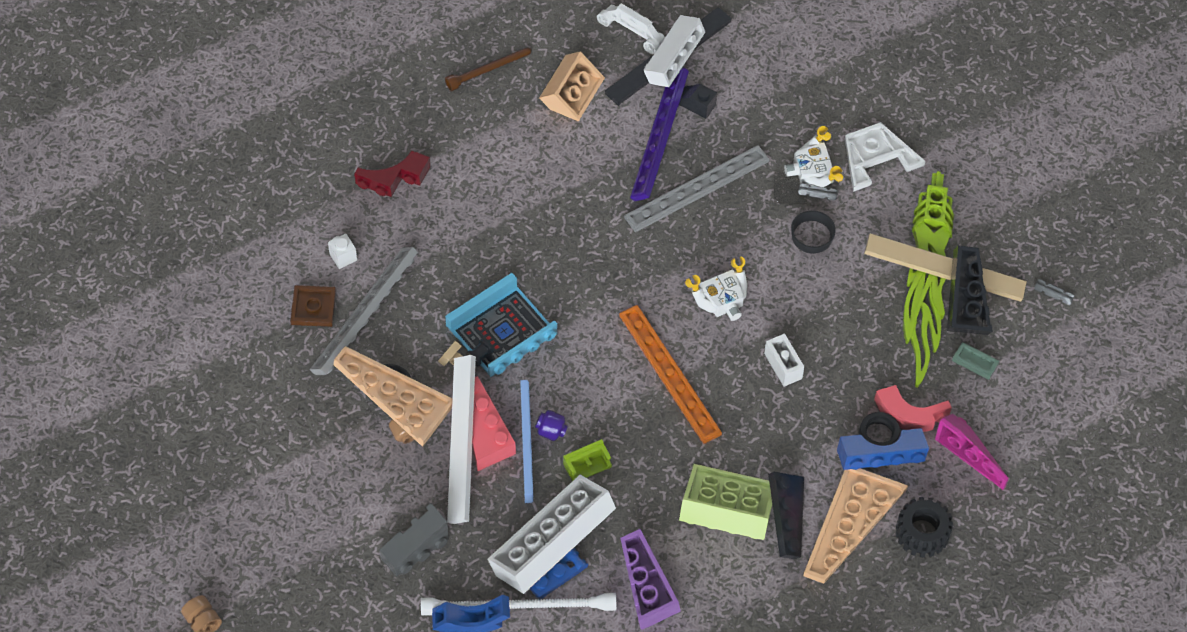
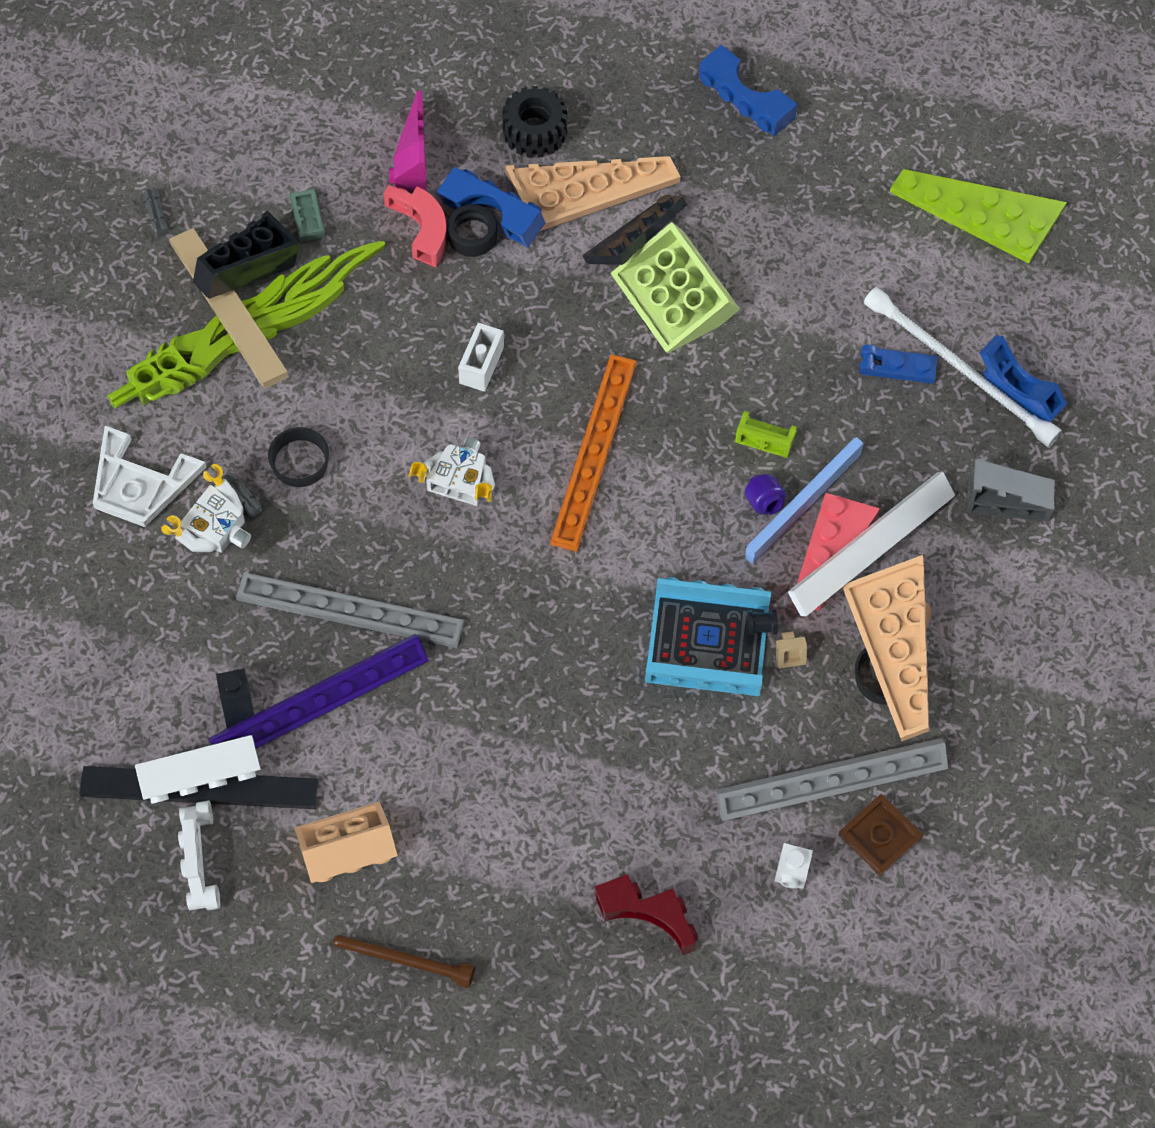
camera: 135 degrees left, 5 degrees up
white brick [488,475,616,594] -> none
medium lavender wedge [620,529,681,630] -> none

